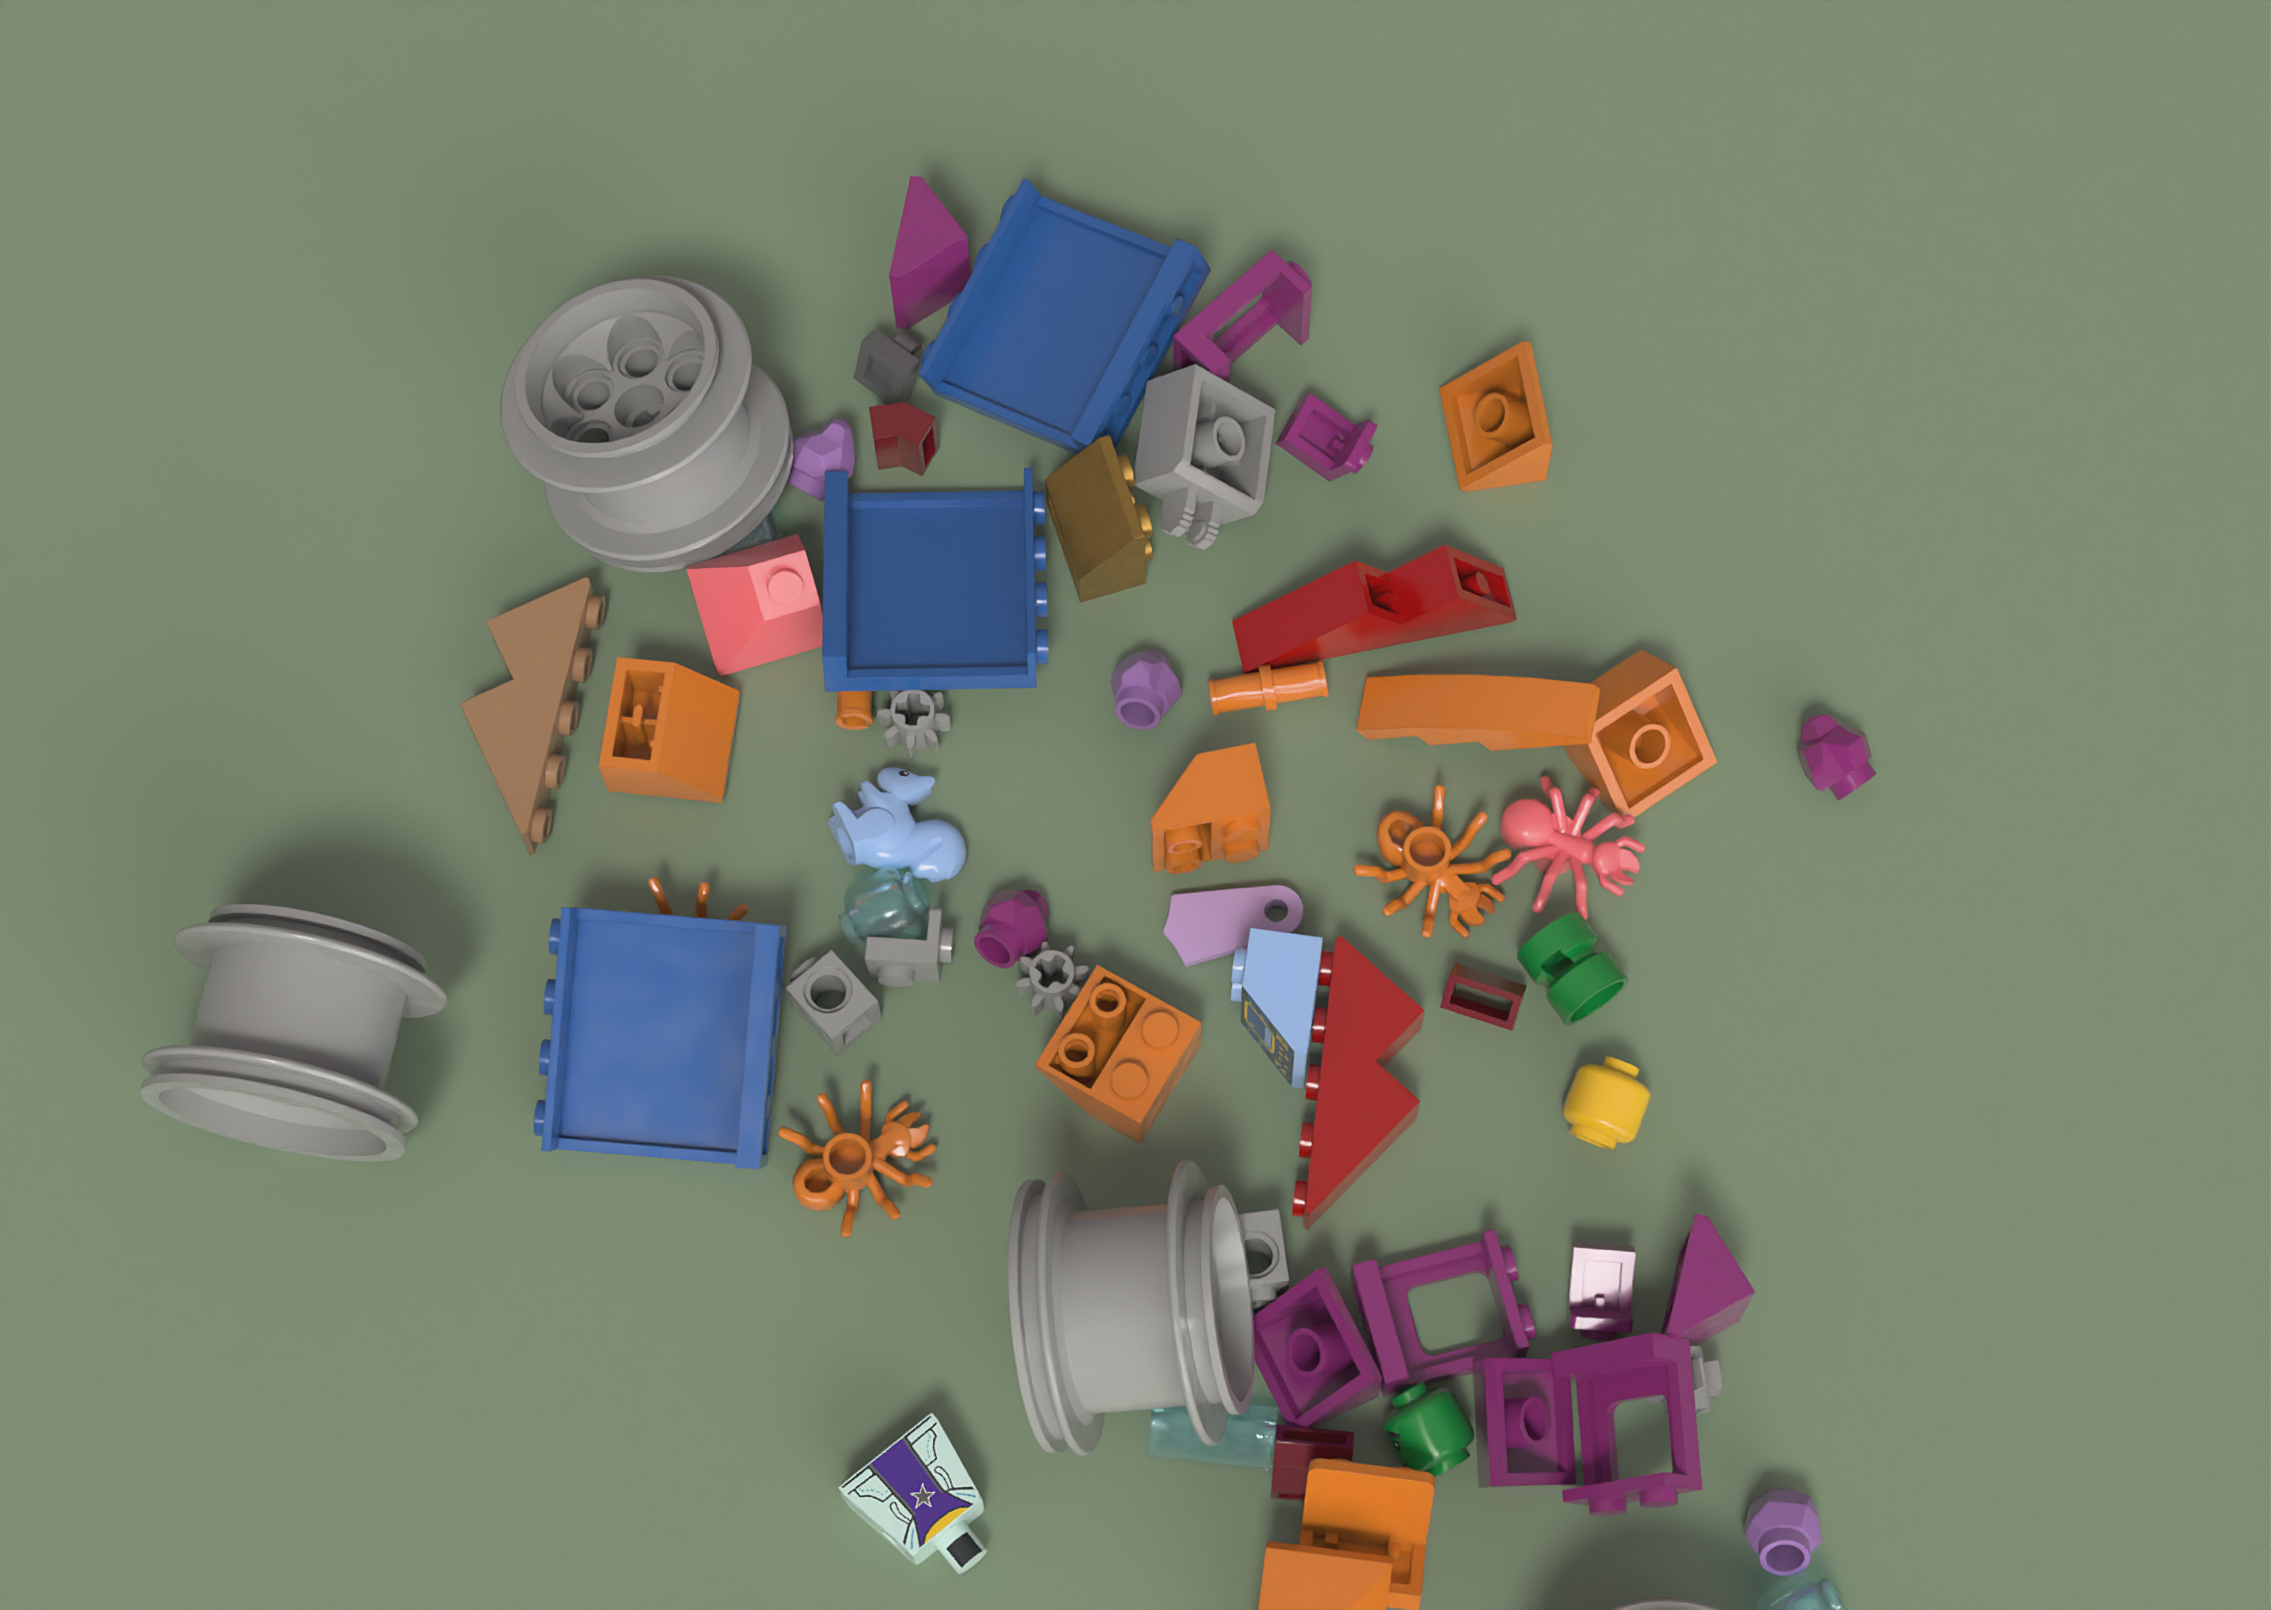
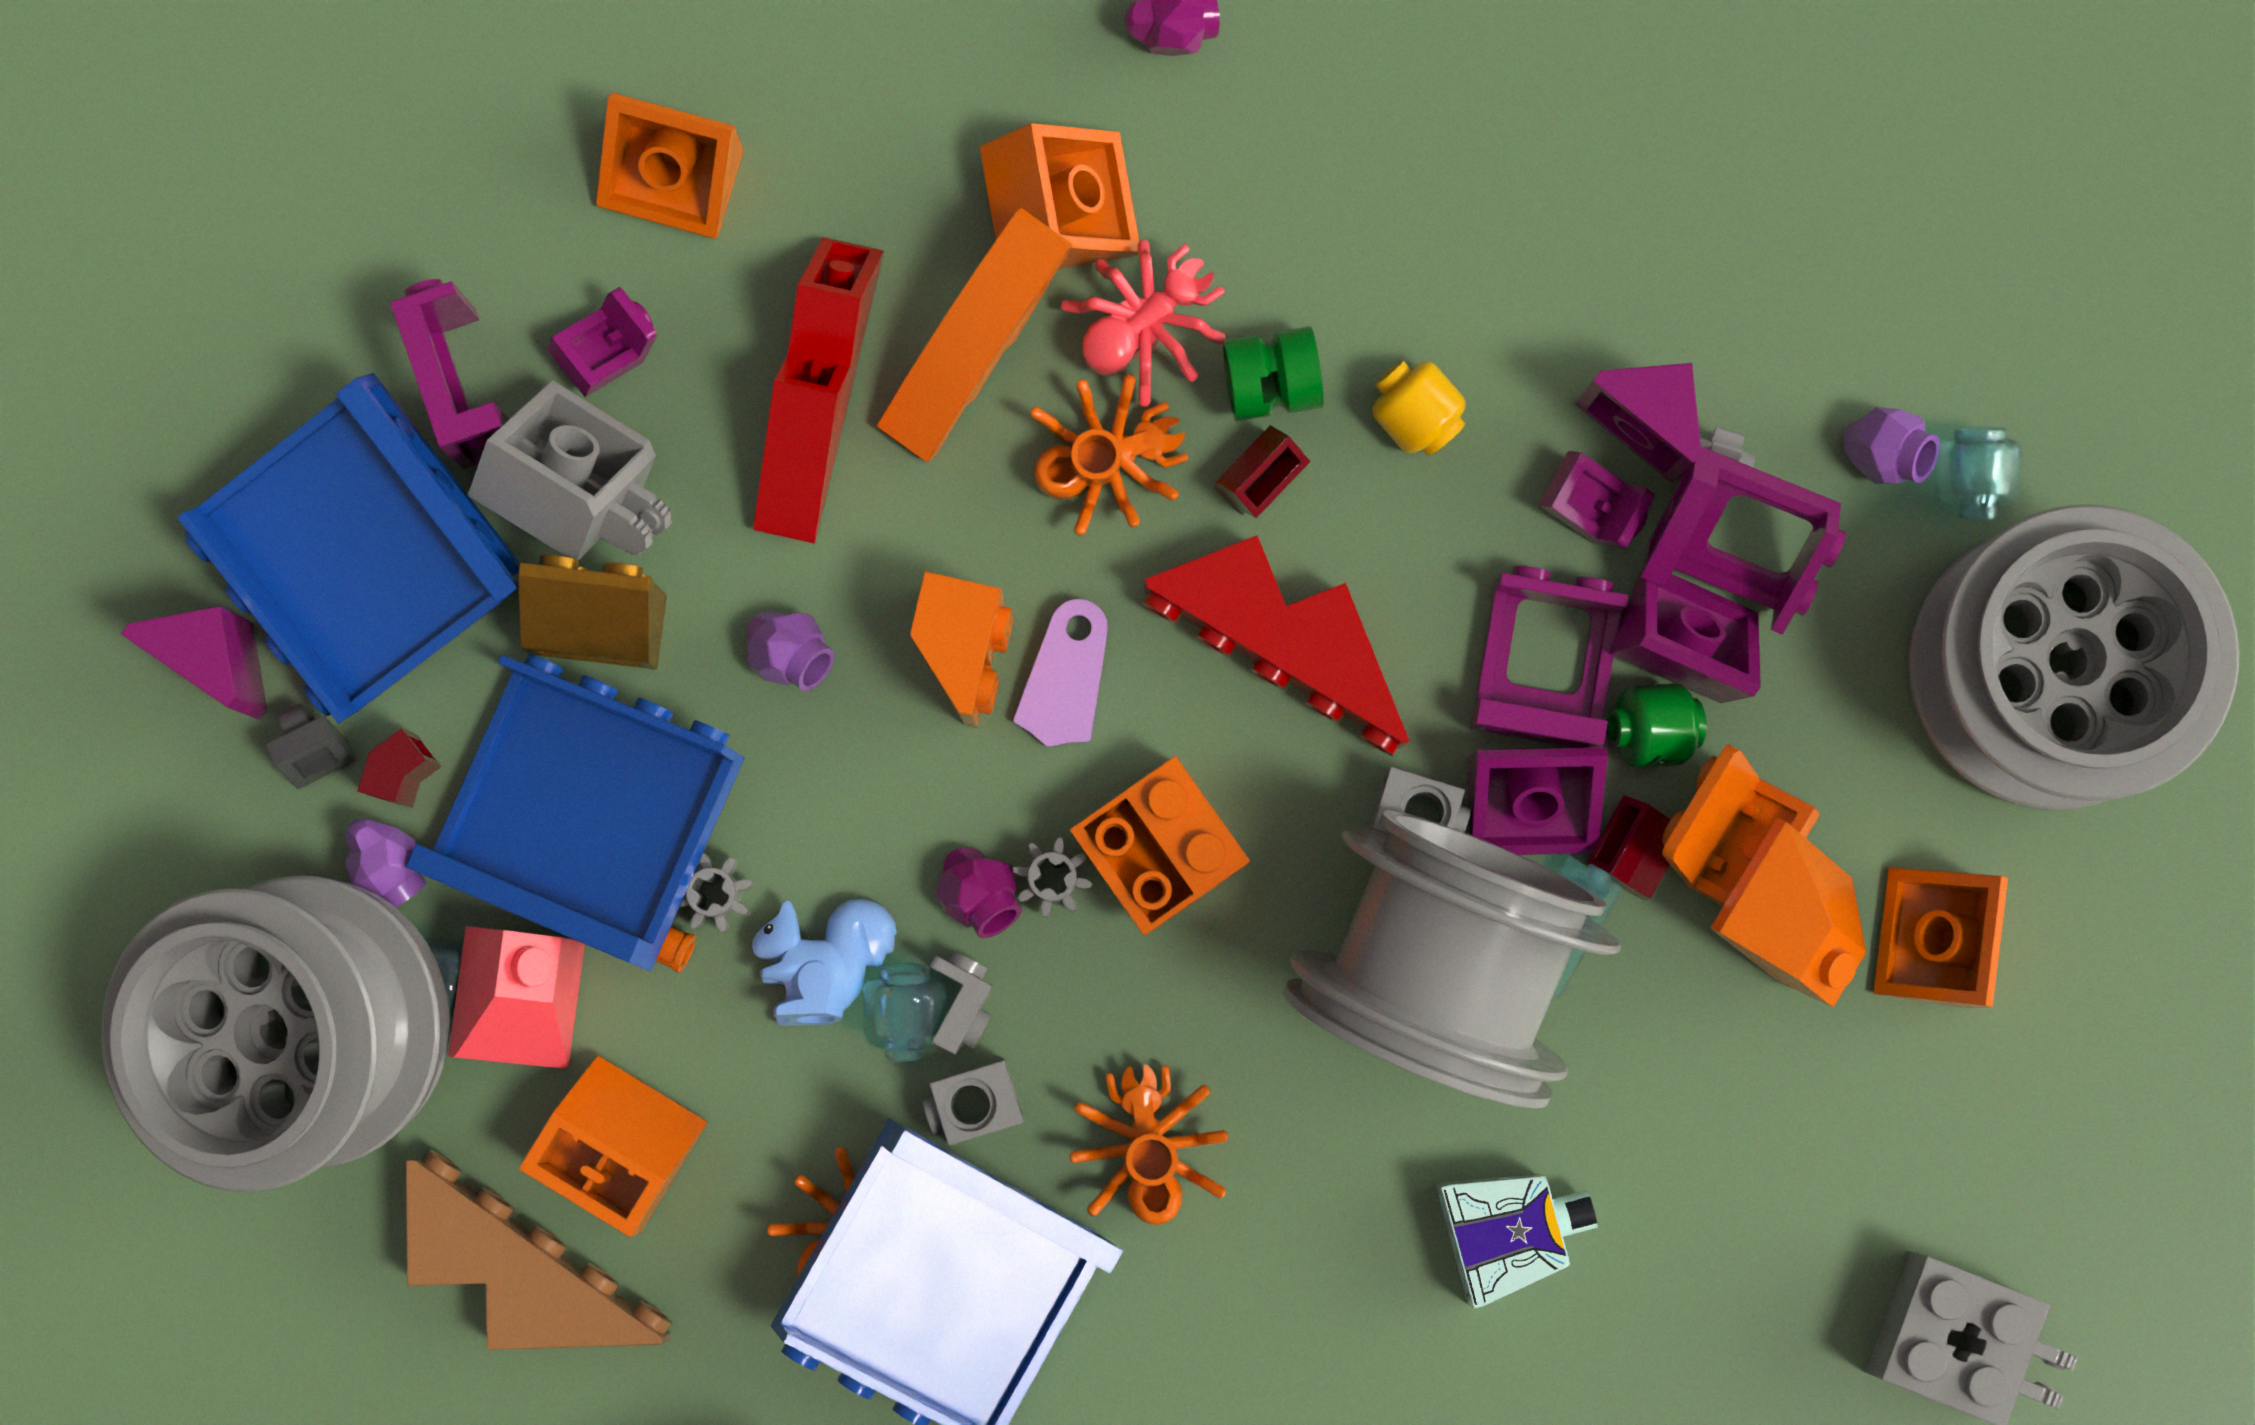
camera: 70 degrees left, 15 degrees up
orange pin [1207,660,1328,716] -> none
light blue slope [1230,928,1323,1089] -> none

